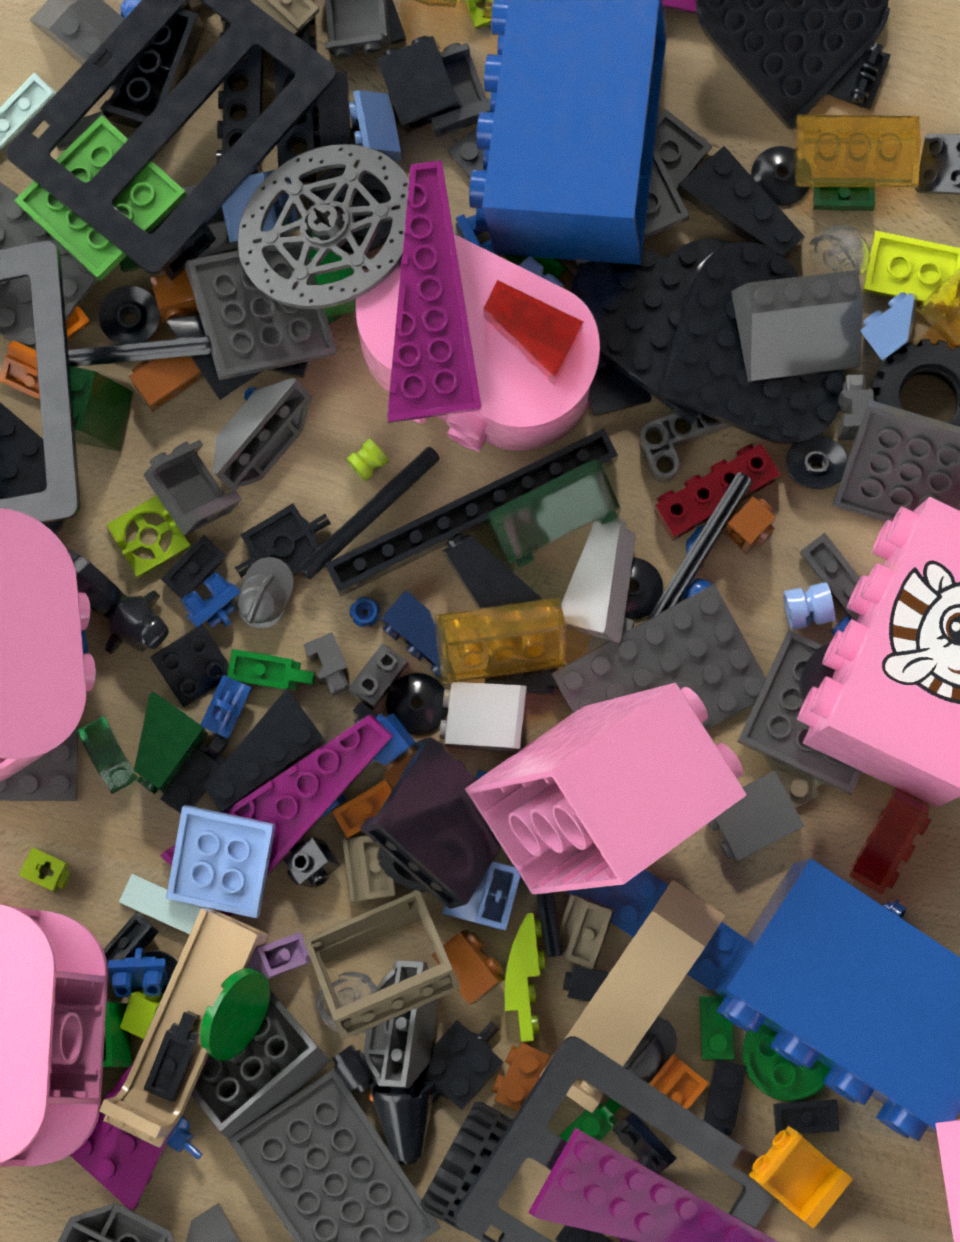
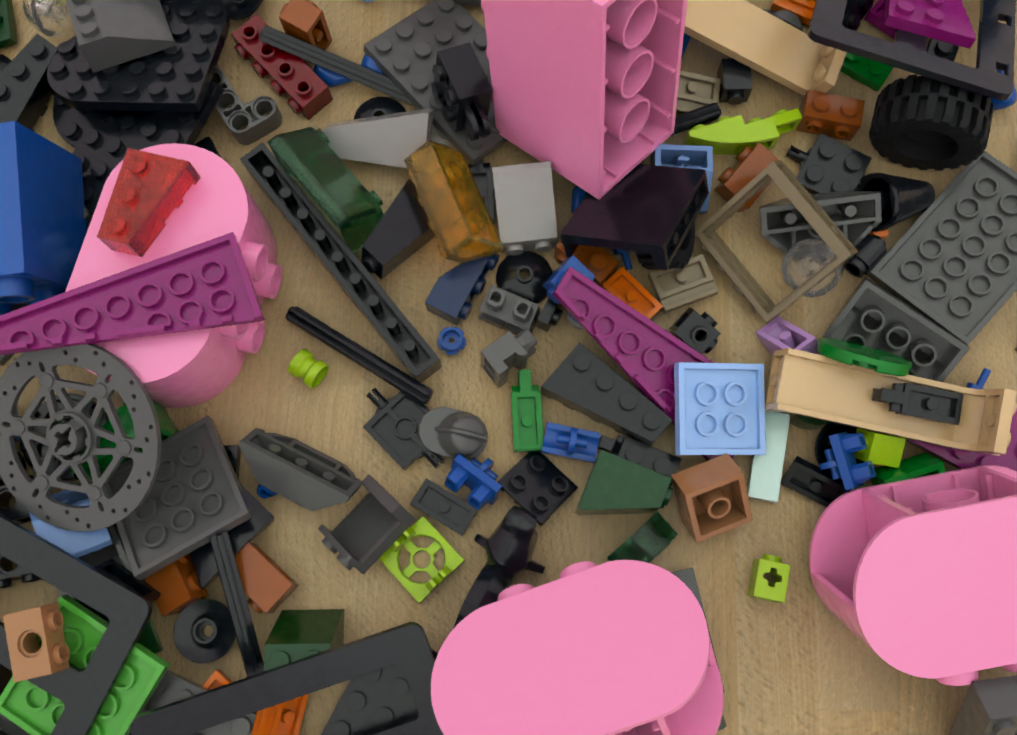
camera: 100 degrees left, 5 degrees down
none -> medium nougat brick [3,602,70,683]
none -> black brick [431,42,493,141]
none -> medium nougat brick [671,453,753,543]

